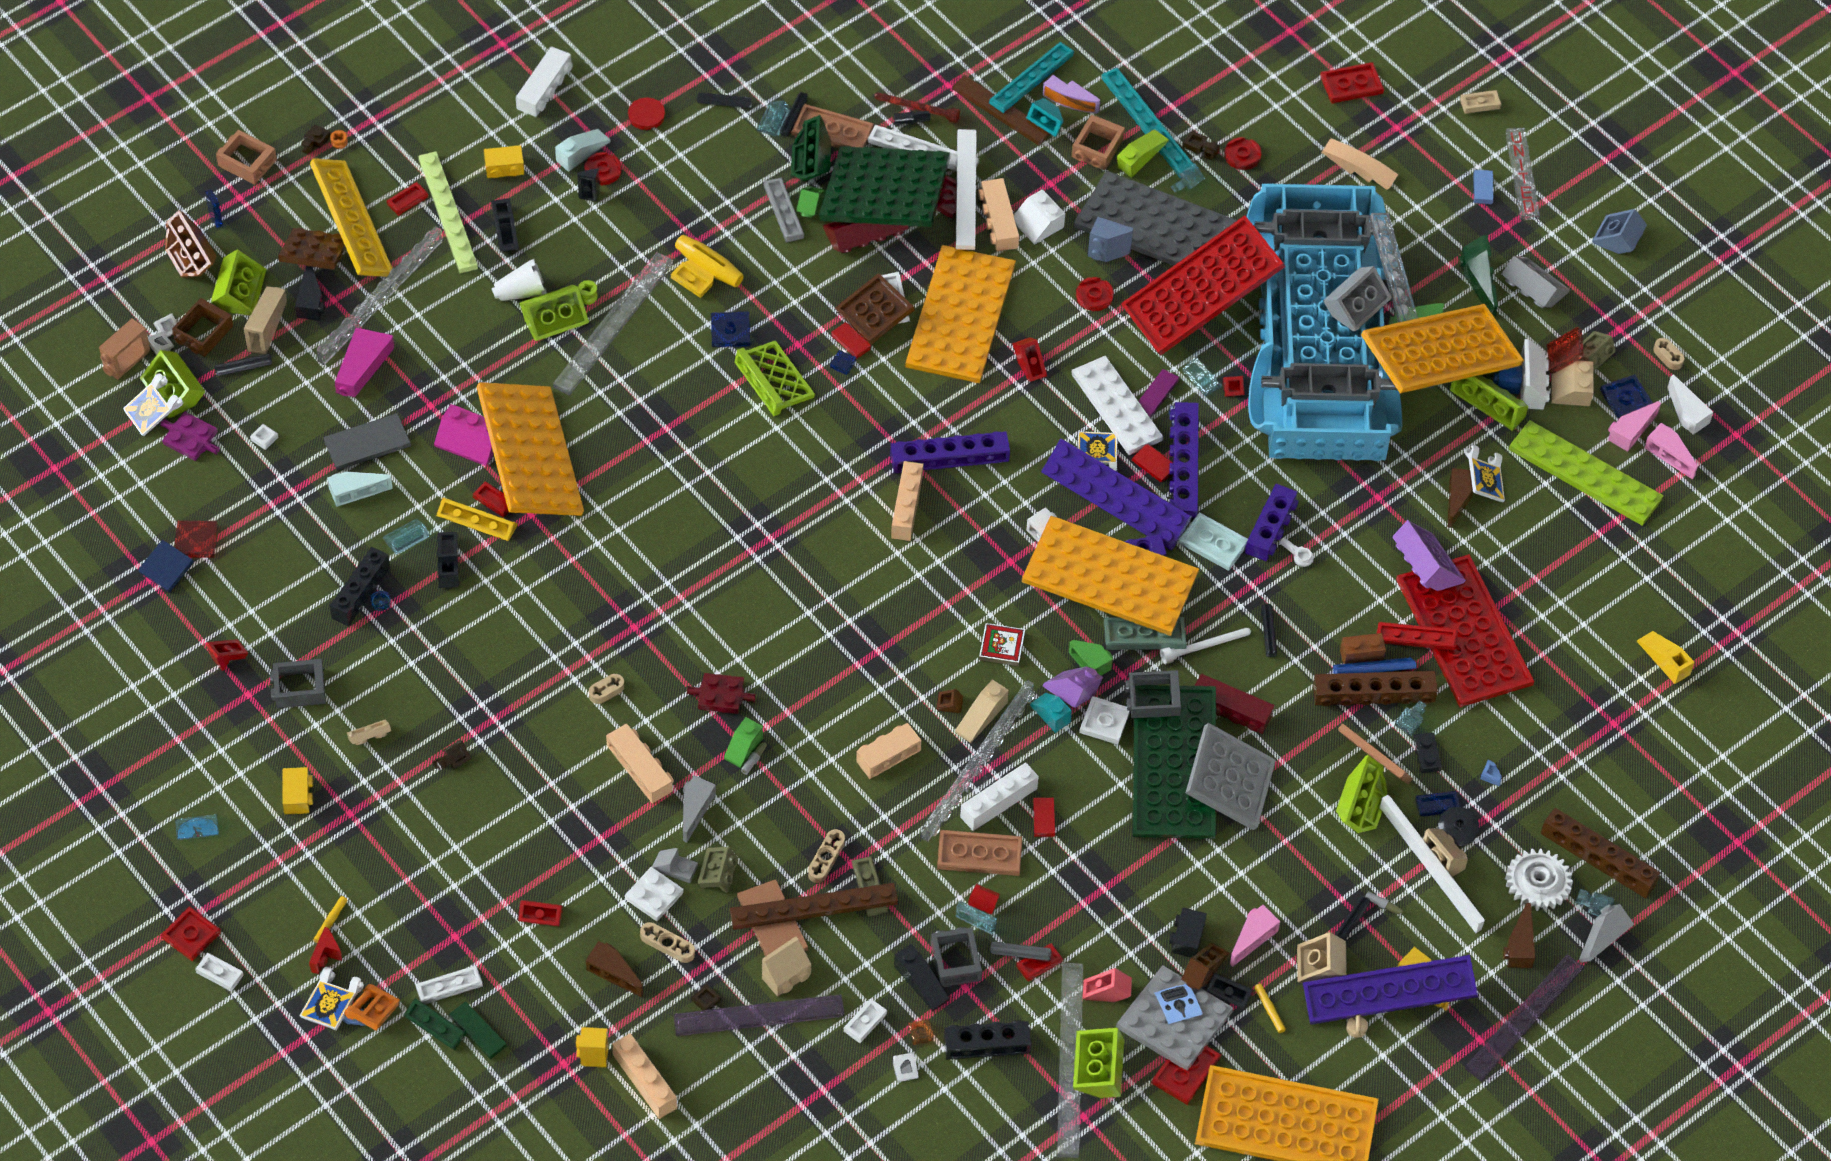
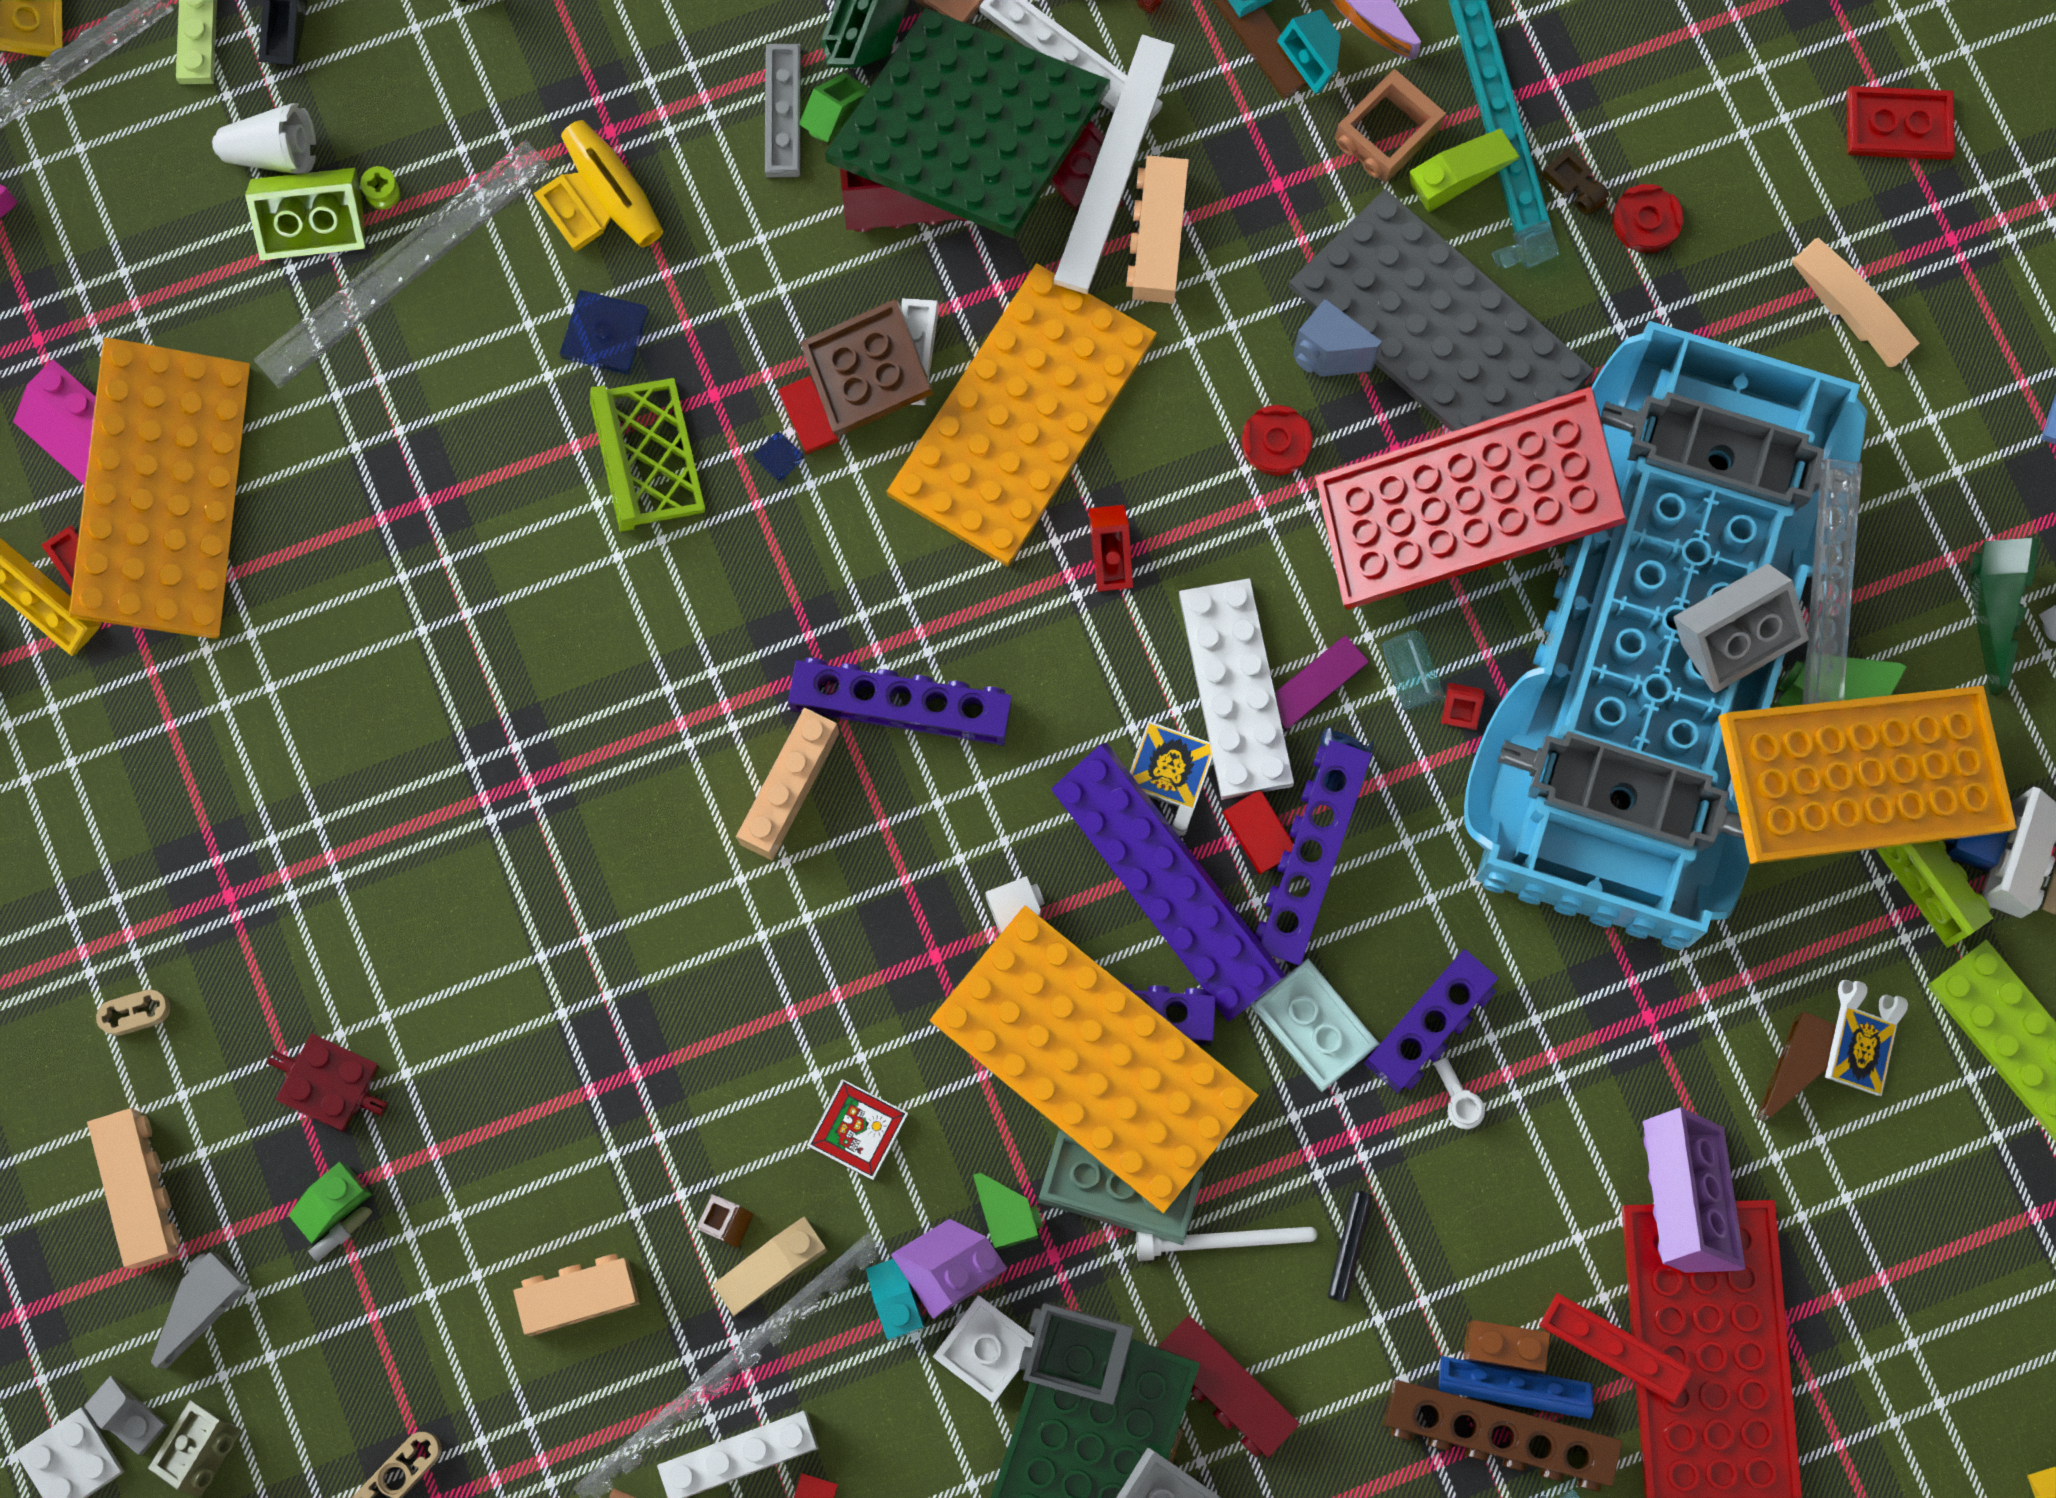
camera: 20 degrees right, 20 degrees up
white slope [1014,189,1065,244] -> none

